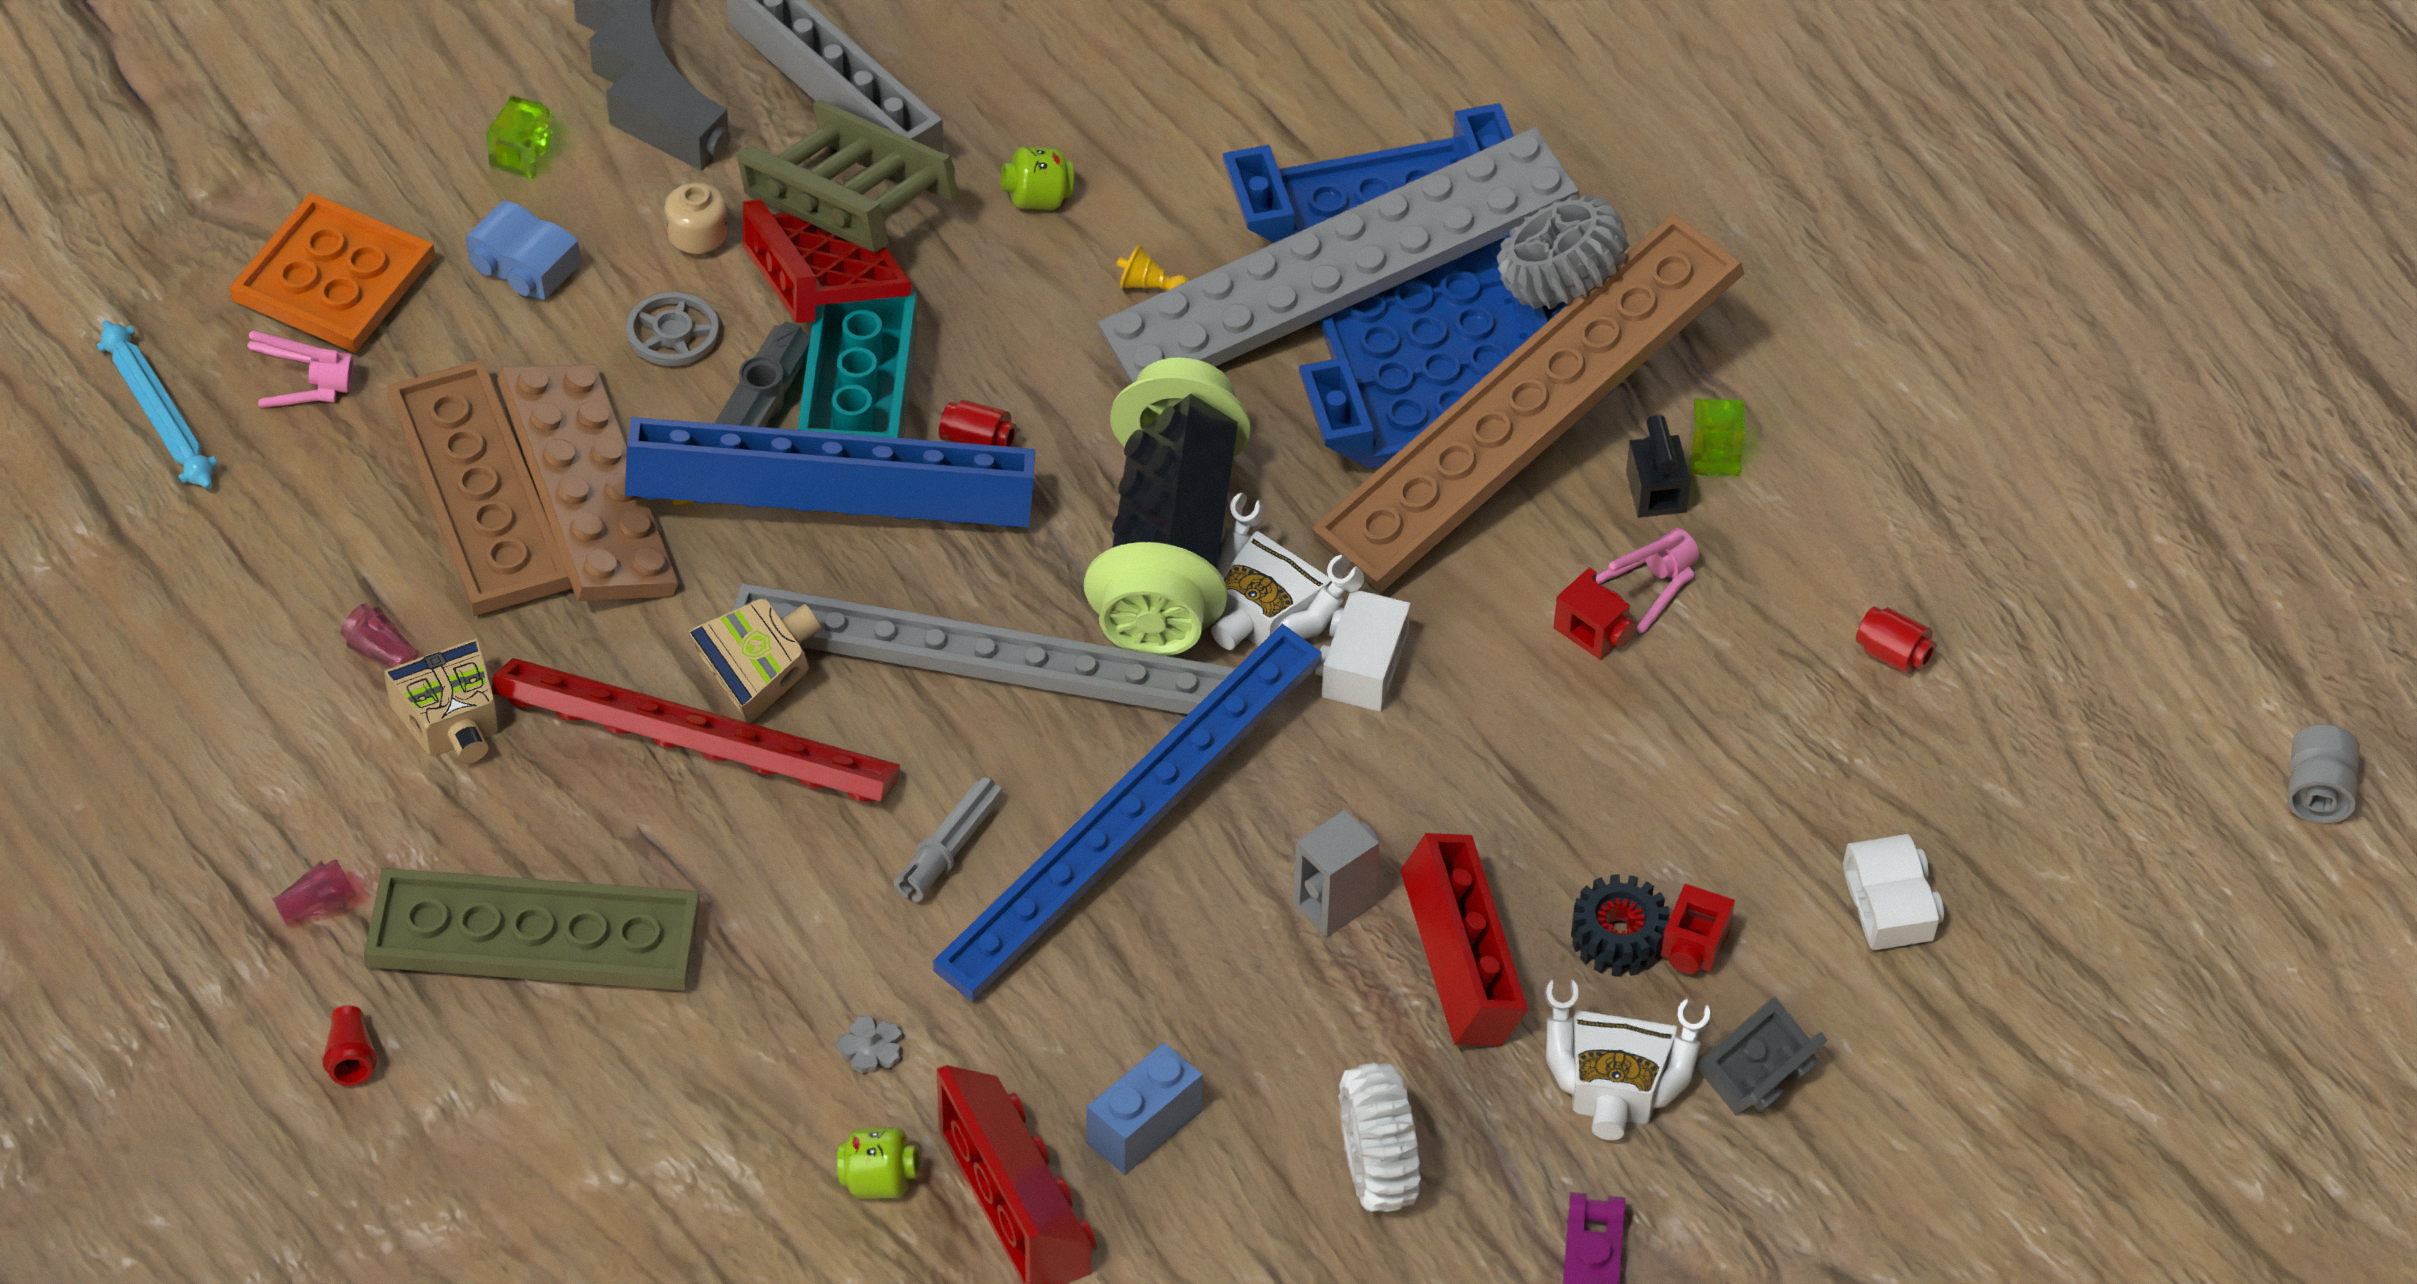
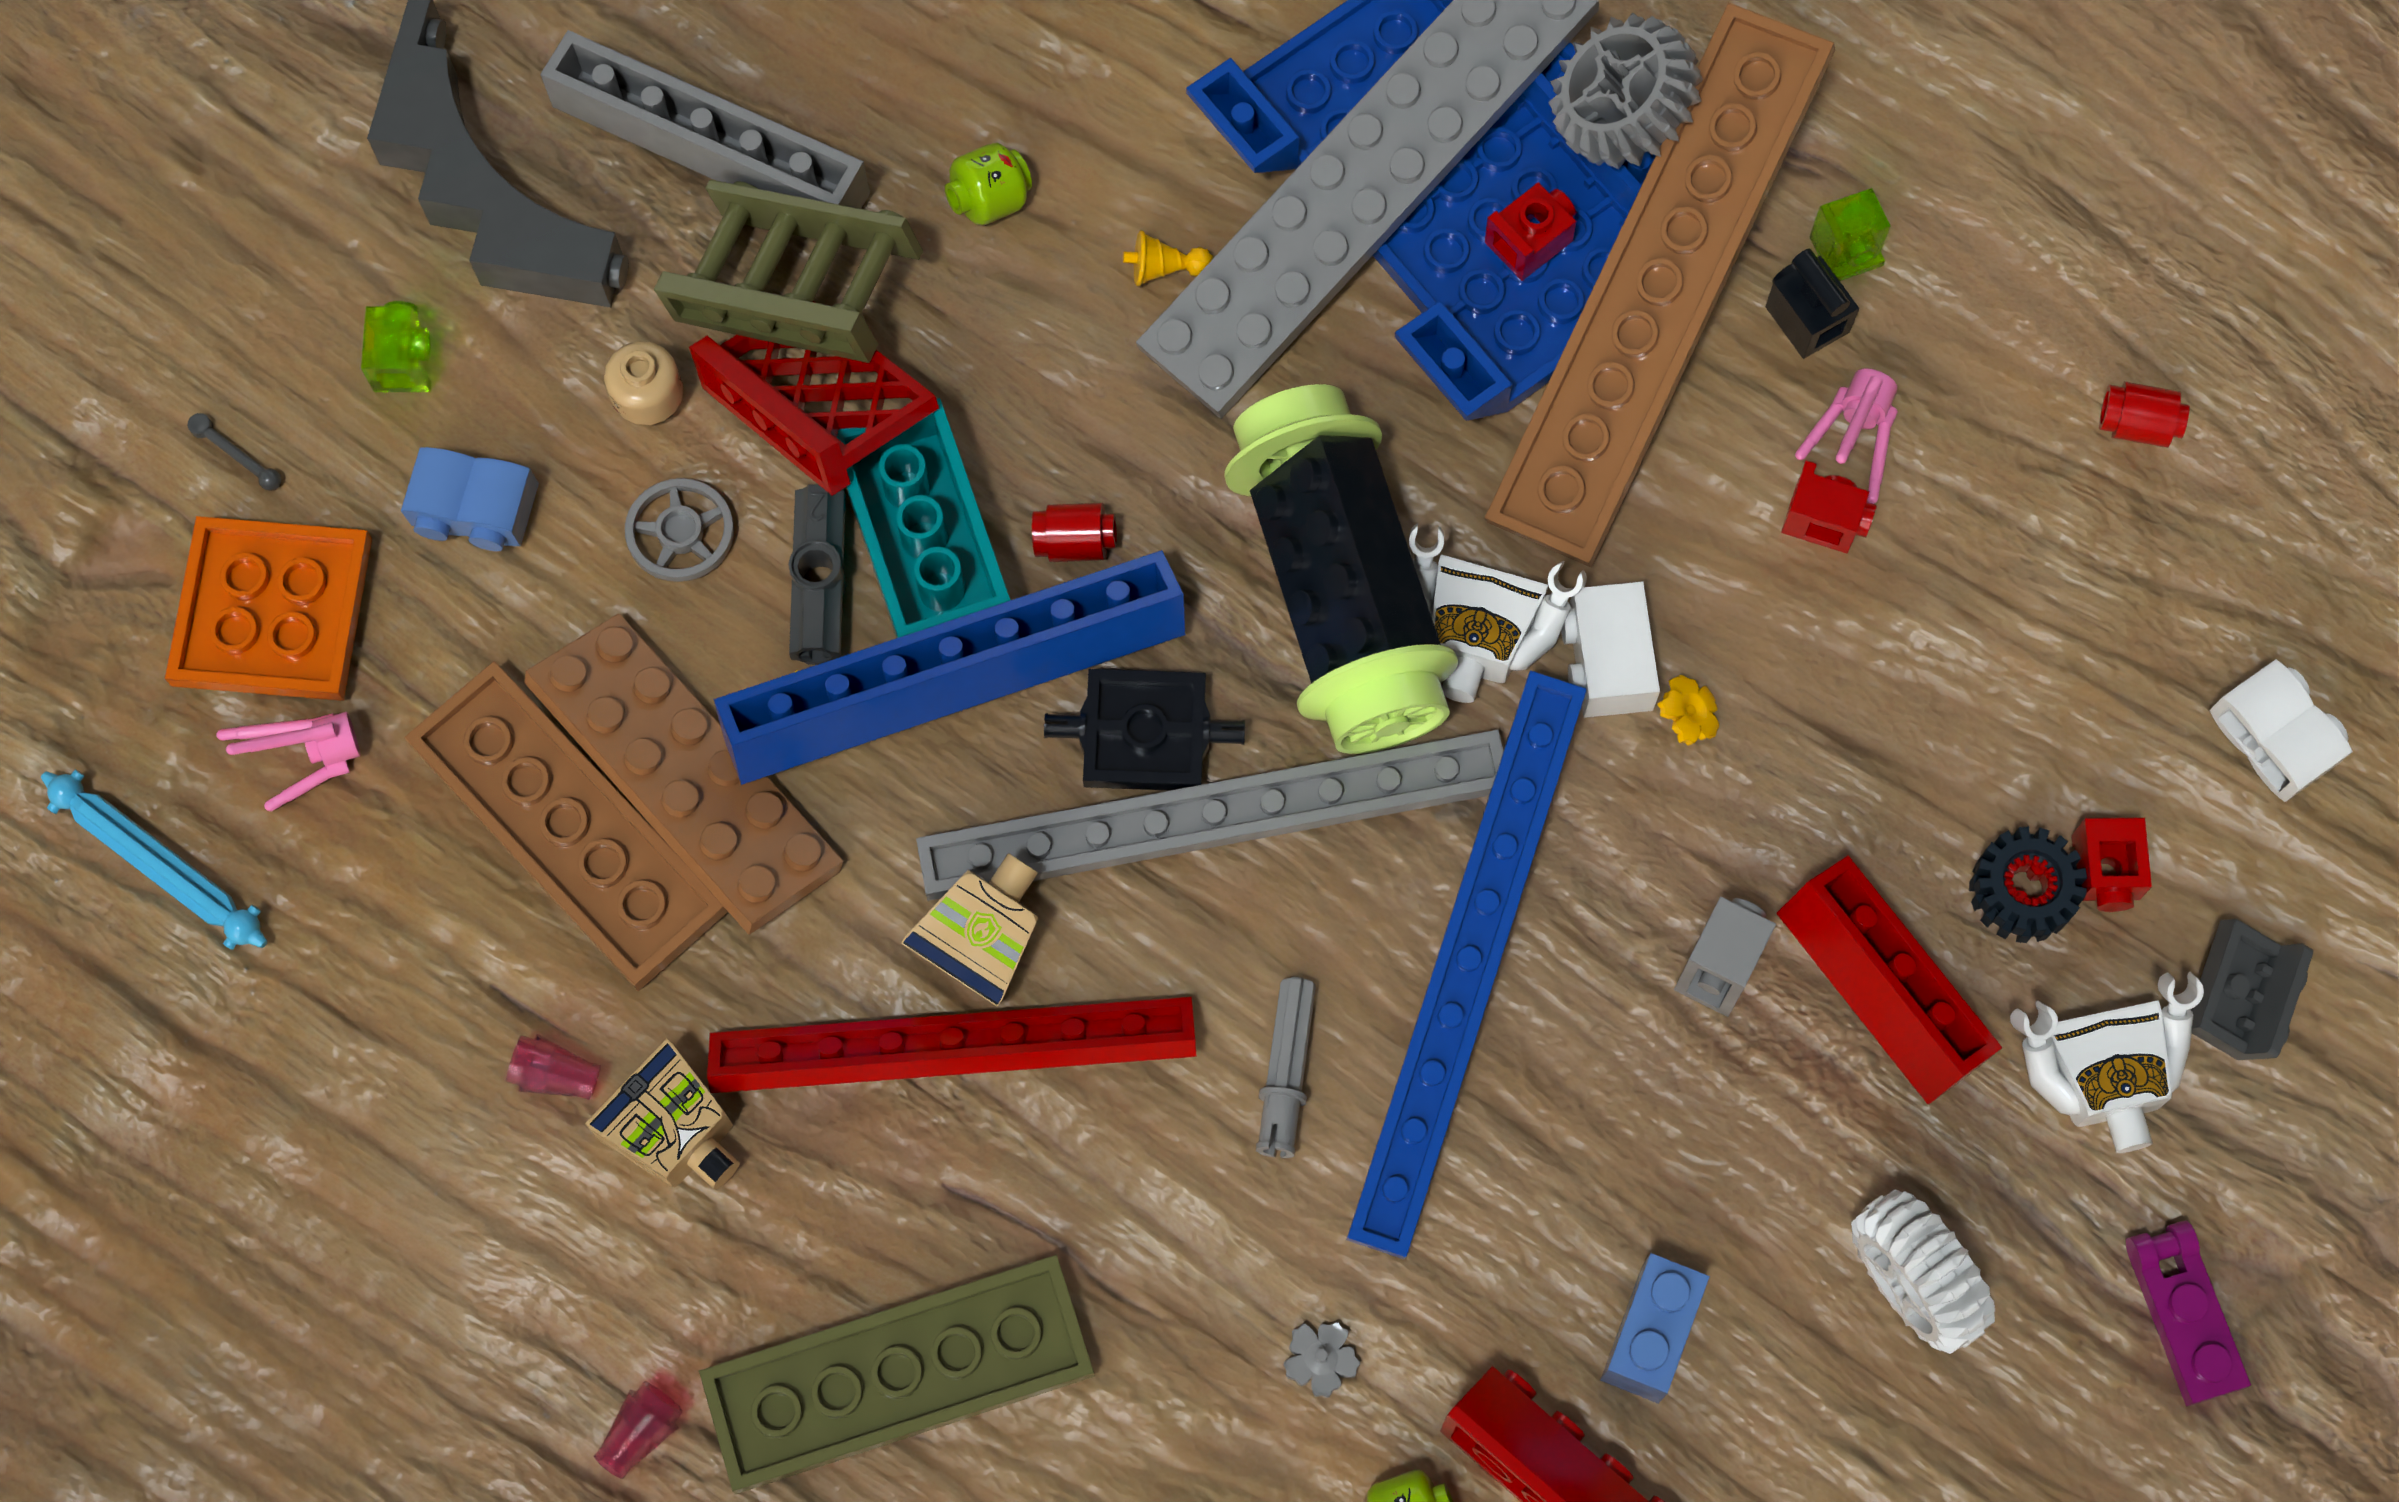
camera: 20 degrees left, 20 degrees up
none -> dark grey hinge [187,413,281,491]
none -> black plate [1044,669,1245,791]
none -> red brick [1485,182,1576,281]
none -> yellow plant [1657,675,1719,746]

